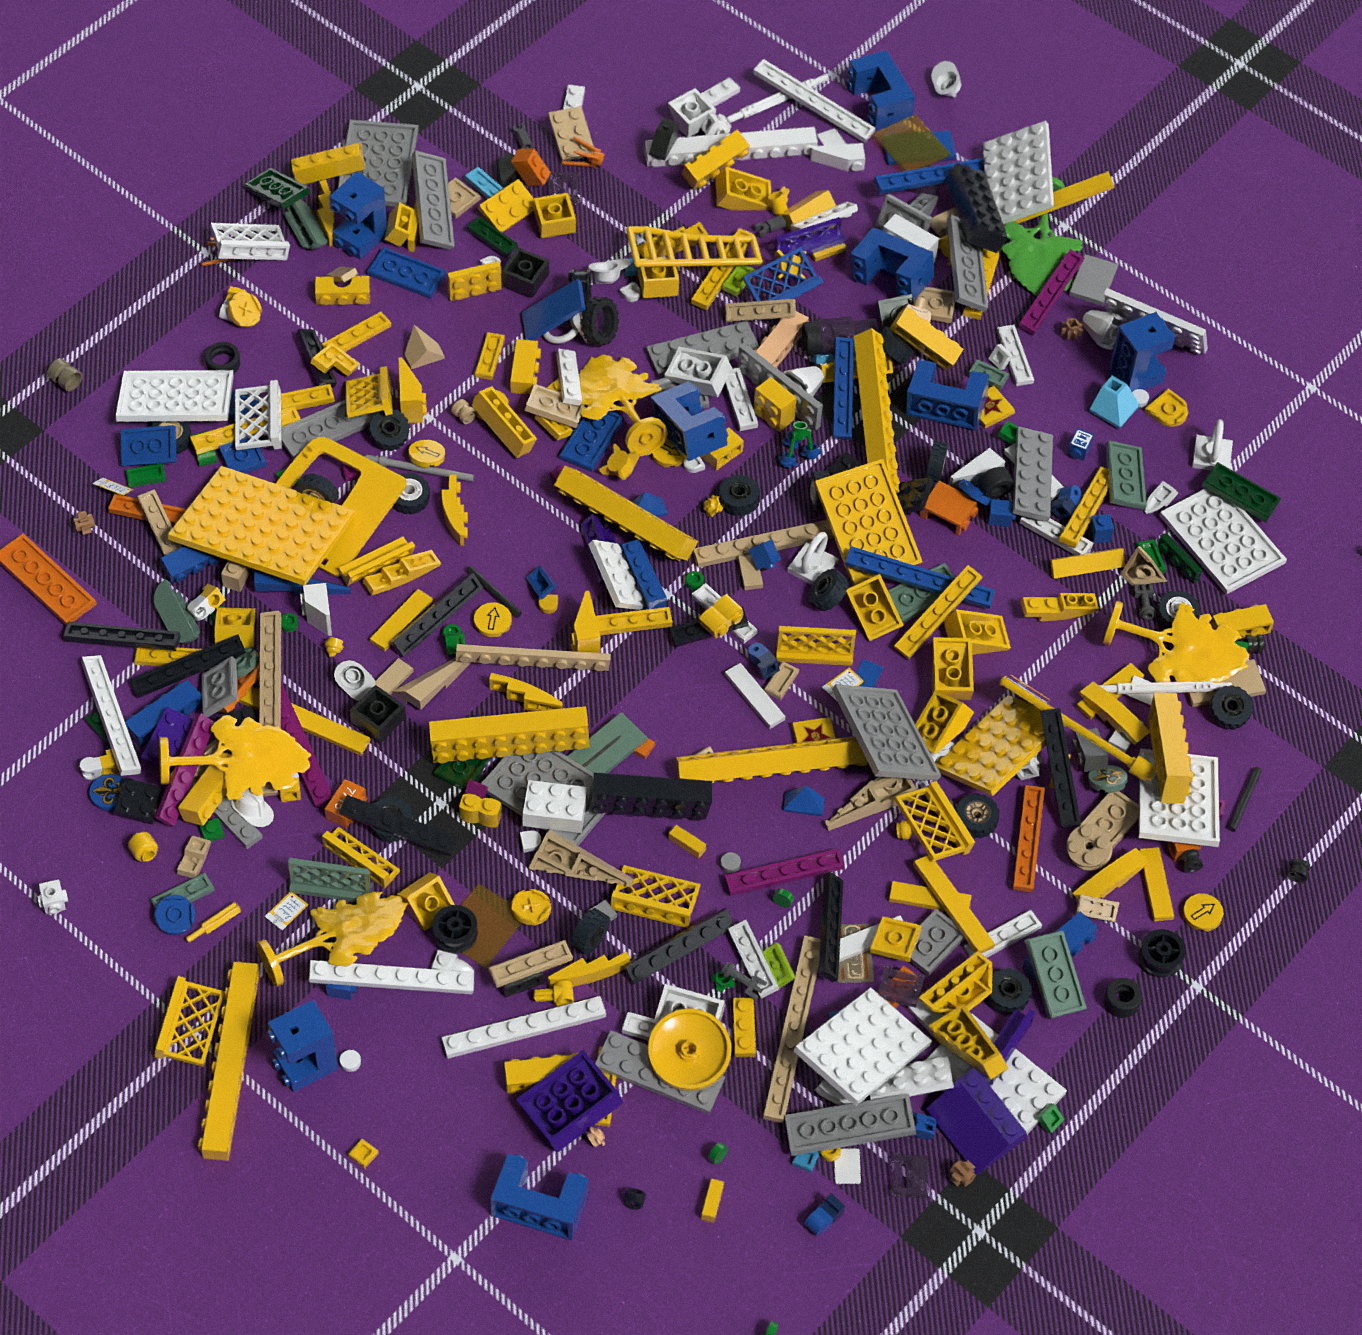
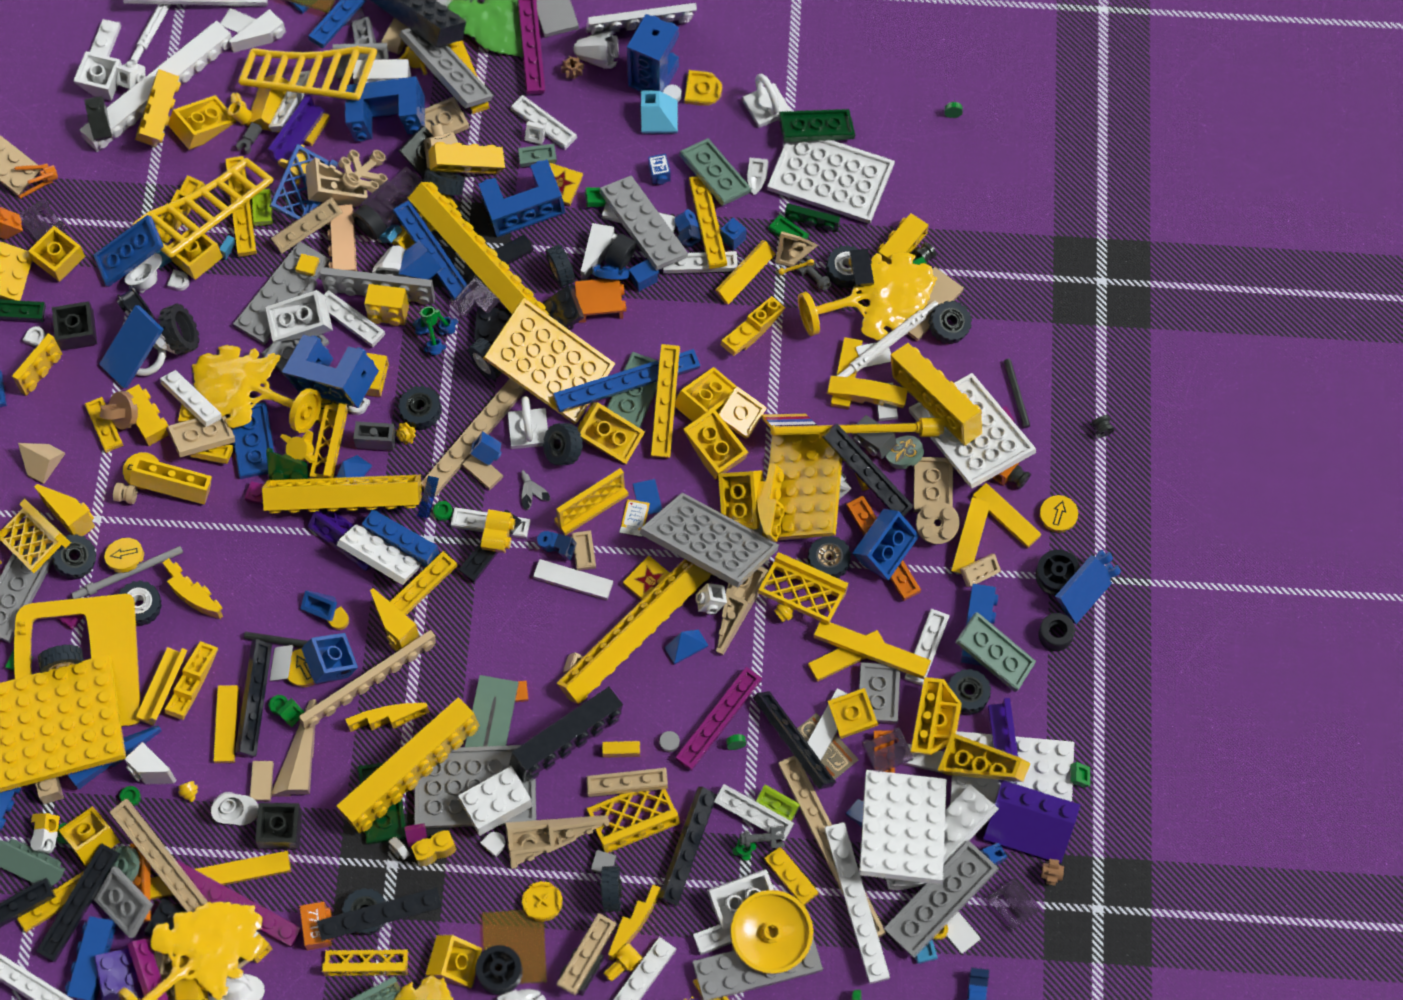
camera: 35 degrees left, 10 degrees up
none -> blue tile [93,215,164,287]
none -> medium nougat tile [100,391,138,429]
none -> dark azure tile [219,235,235,260]
none -> yellow bar [238,46,377,101]
none -> dark green wing [266,448,309,480]
none -> white sticker [270,645,293,681]
none -> yellow tile [295,253,320,277]
none -> blue brick [301,633,358,684]
none -> tan wedge [305,157,368,207]
none -> yellow fence [310,403,348,478]
none -> tan plant [338,150,388,193]
none -> dark grey brick [353,421,396,451]
none -> white tile [389,837,409,860]
none -> blue slope [398,240,442,280]
none -> clear blue piece [417,475,439,518]
none -> clear purple plate [451,277,500,317]
none -> black tile [495,235,534,265]
none -> light grey piece [521,470,551,510]
none -> tan tile [587,768,668,797]
none -> white brick [696,583,727,614]
none -> plate [718,386,767,439]
none -> yellow slope [757,464,784,542]
none -> yellow hinge [778,259,815,275]
none -> white plate [824,822,890,984]
none -> black tile [849,248,874,287]
none -> blue slope [852,509,920,580]
none -> blue tile [1055,549,1121,624]

